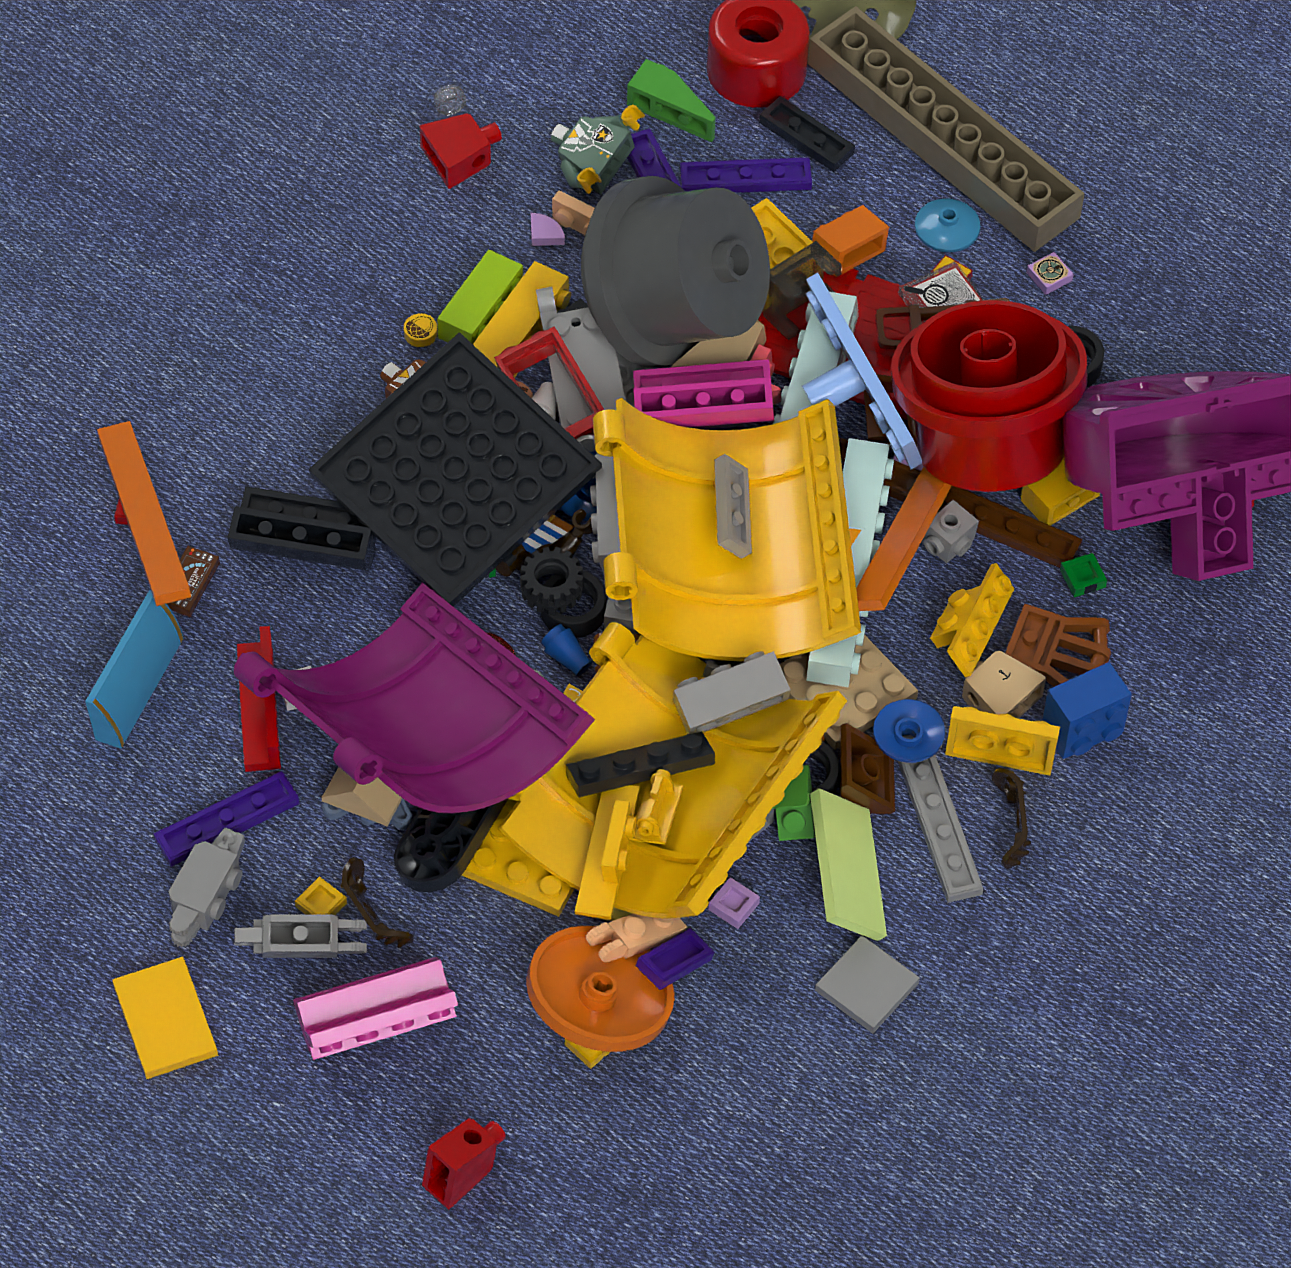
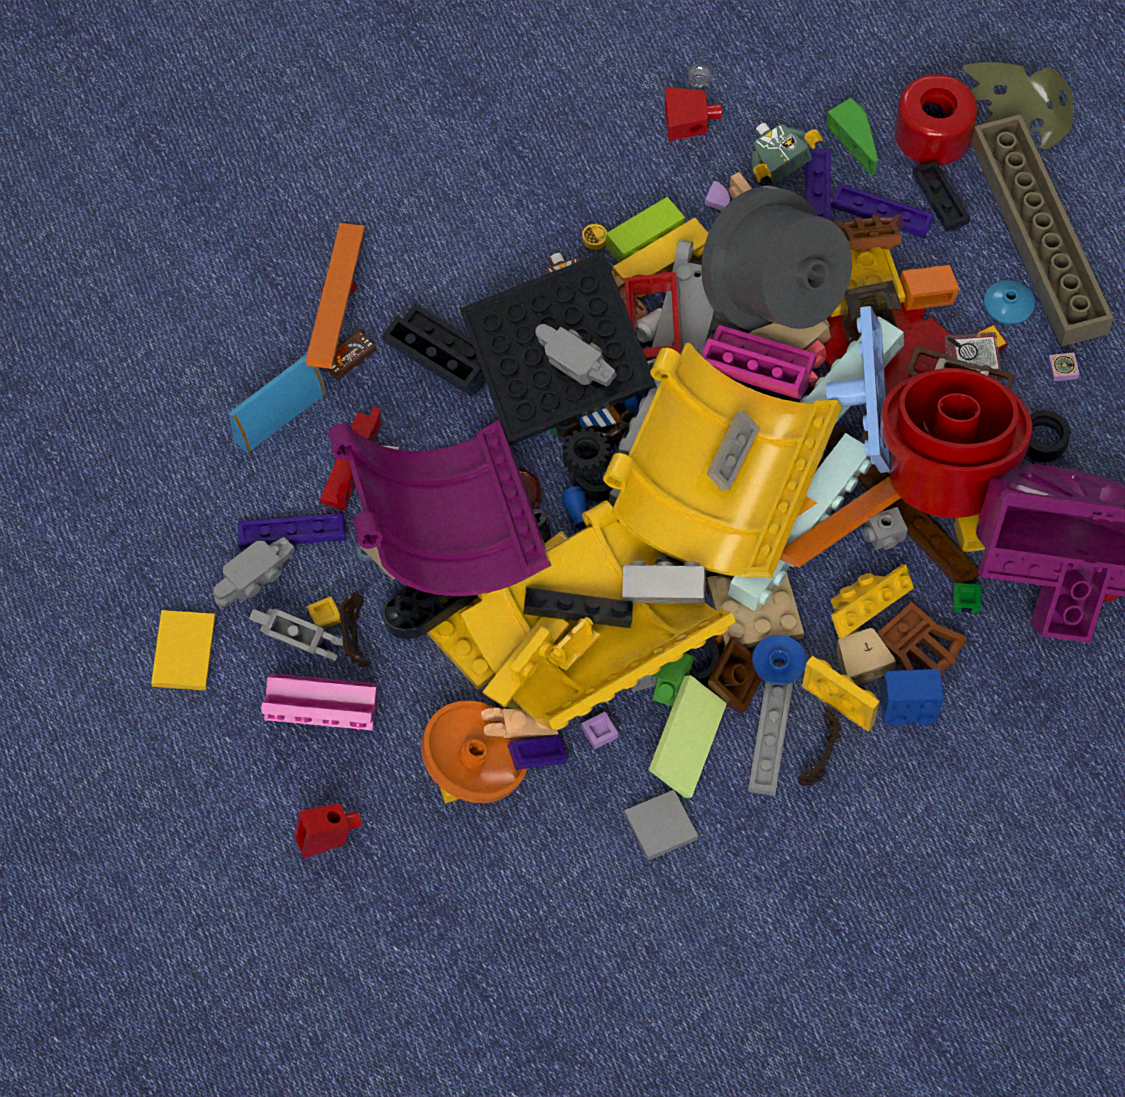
camera: 25 degrees right, 5 degrees up
none -> light grey hinge [535,324,617,387]
none -> dark orange plate [834,215,903,252]

